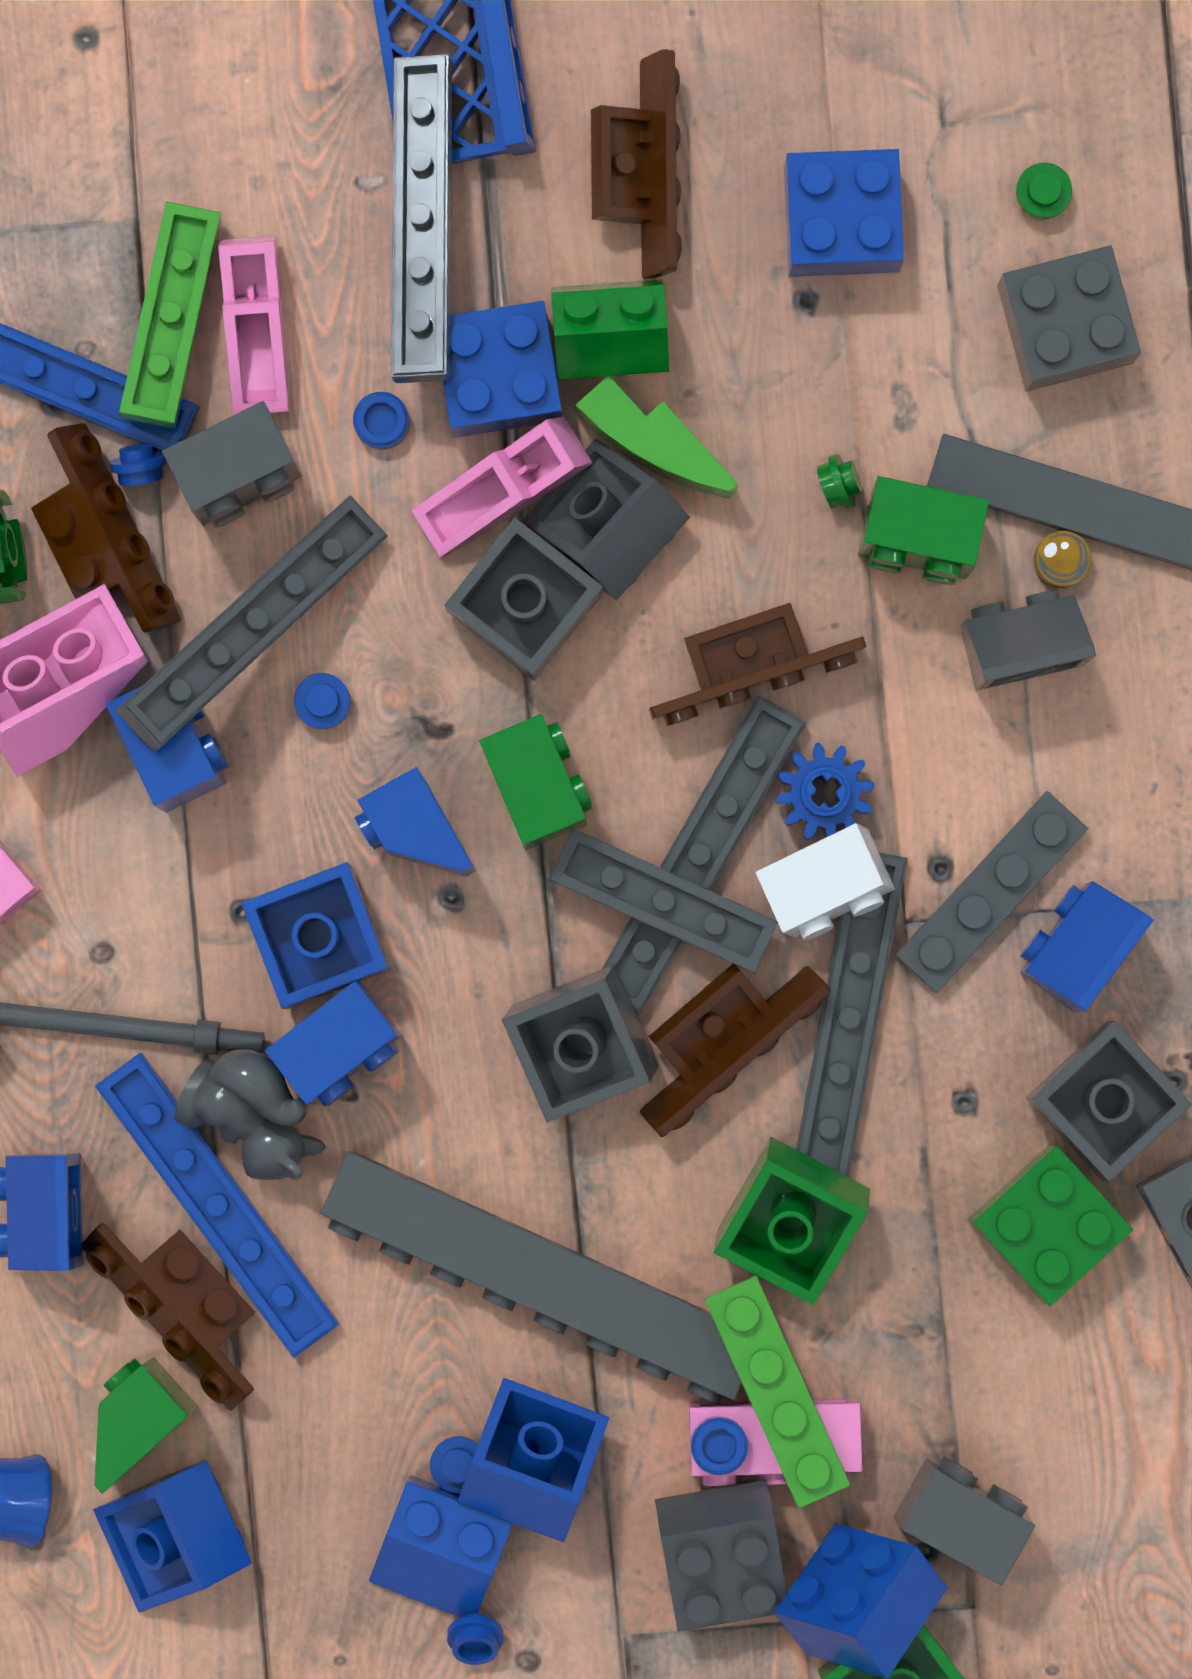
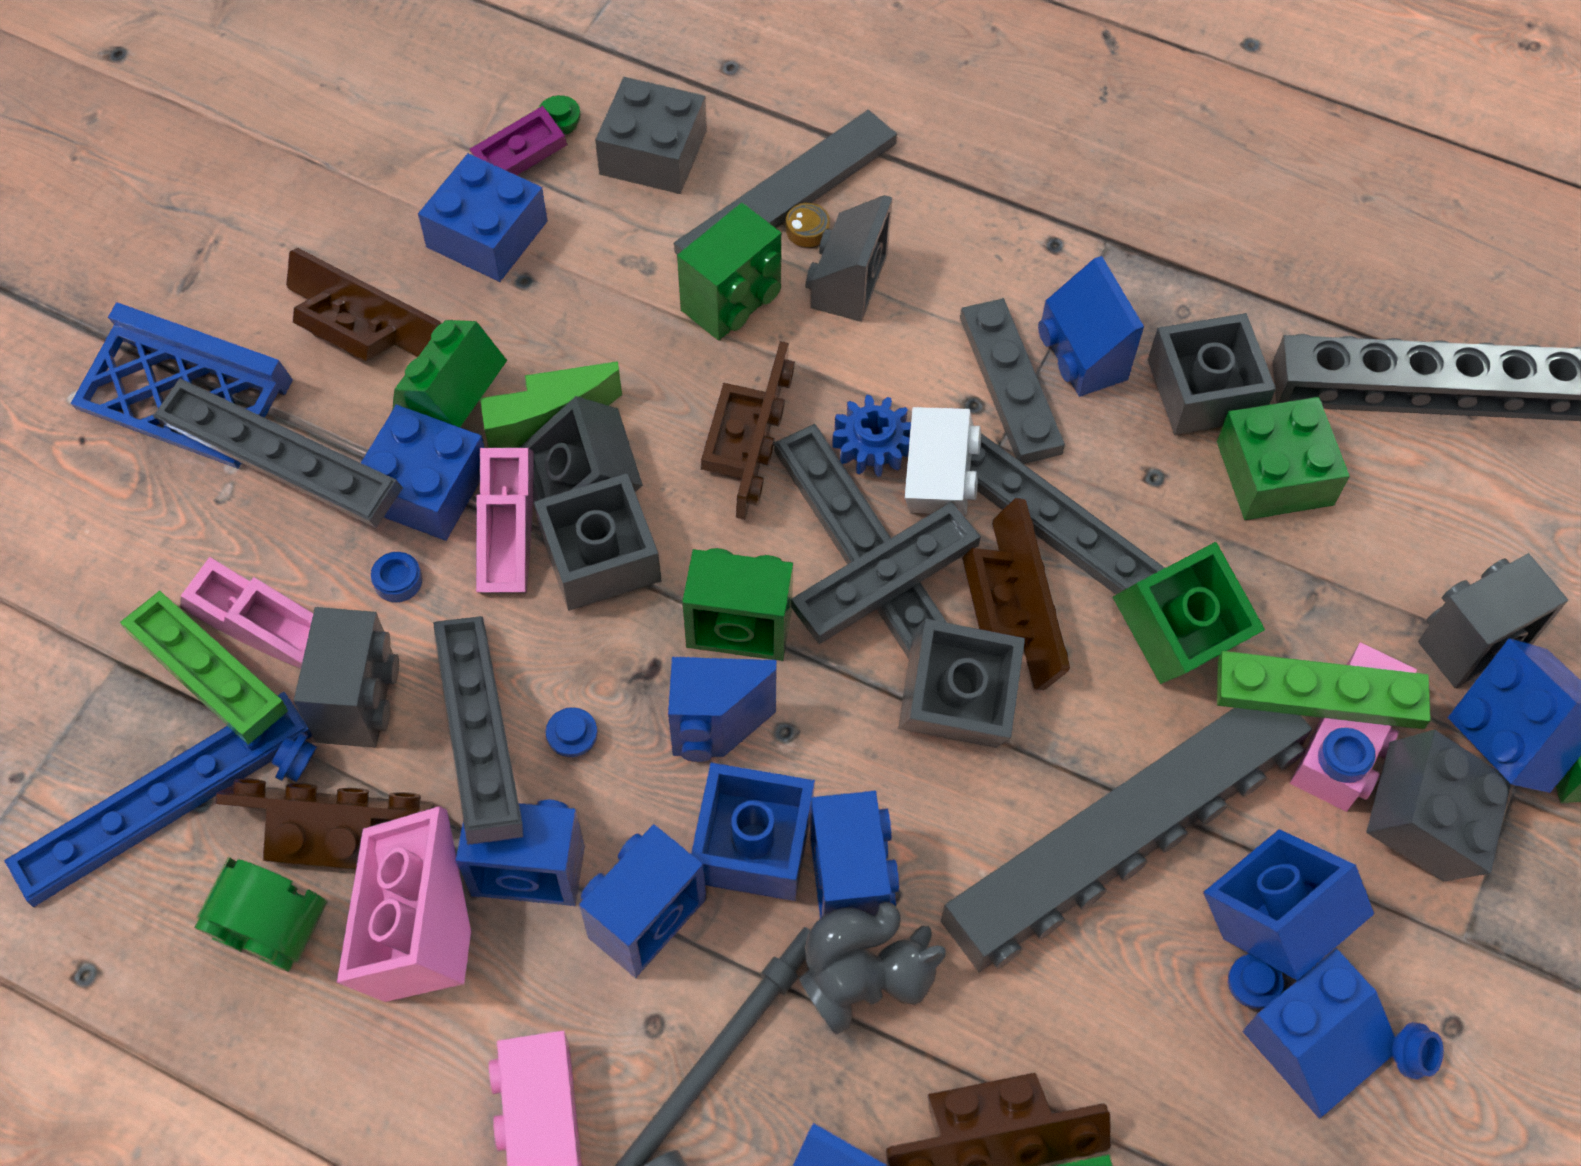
camera: 65 degrees left, 25 degrees down
blue tile [95,1053,340,1358] -> none
green plate [817,454,862,509] -> none
none -> magenta plate [469,106,568,175]
none -> blue brick [579,824,706,979]

